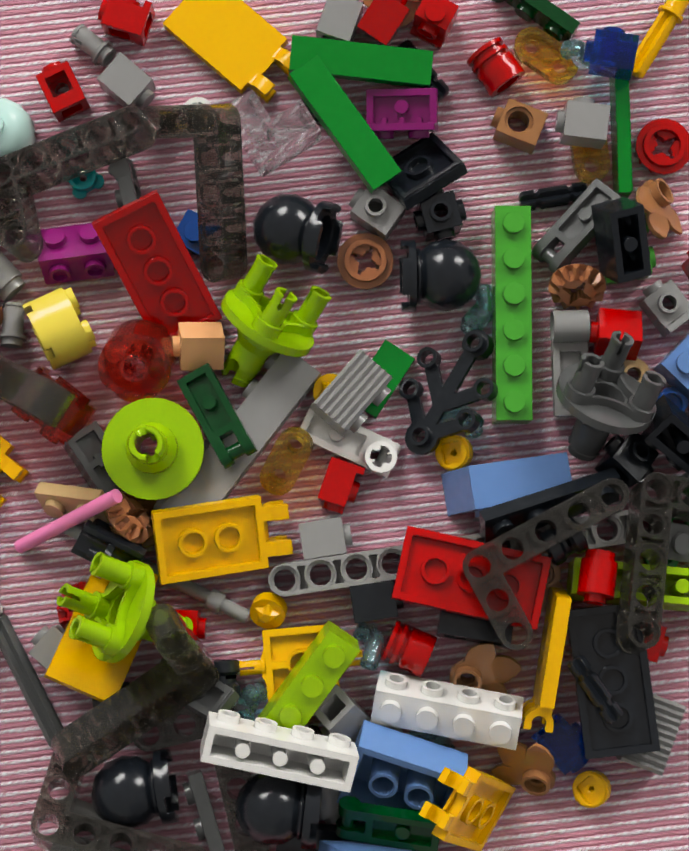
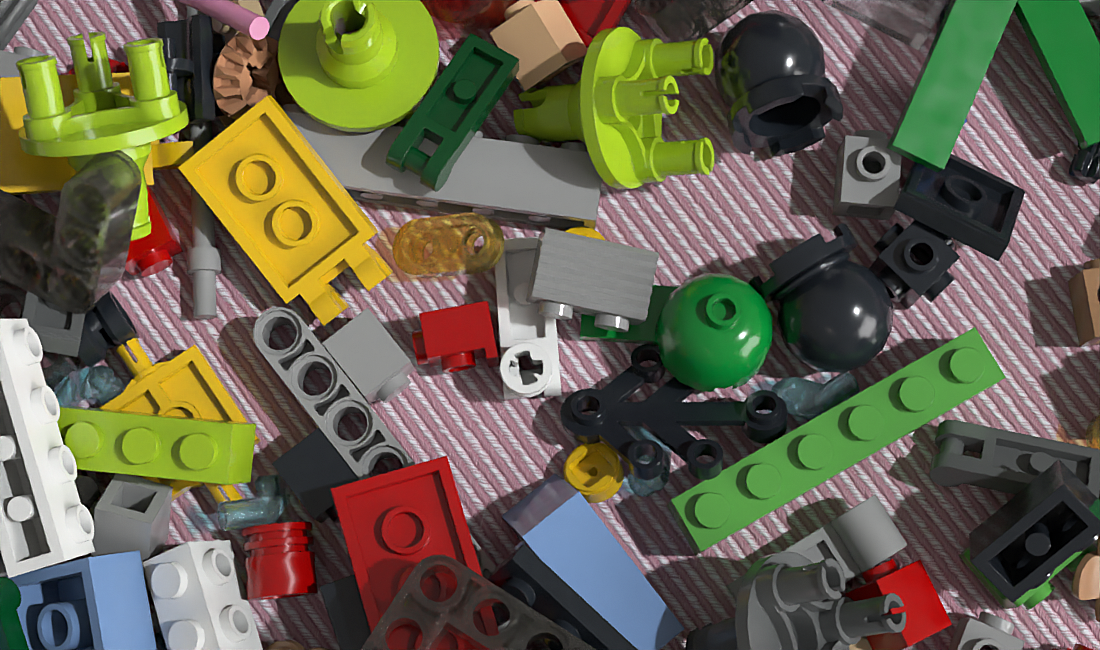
camera: 65 degrees right, 5 degrees down
yellow tile [250,592,288,629] -> none
nougat gear [337,233,394,290] -> none
magenta bracket [366,88,438,140] -> none
black axle [518,182,587,211] -> none
nougat gear [548,264,606,310] -> none
none -> green cylinder [656,273,772,392]

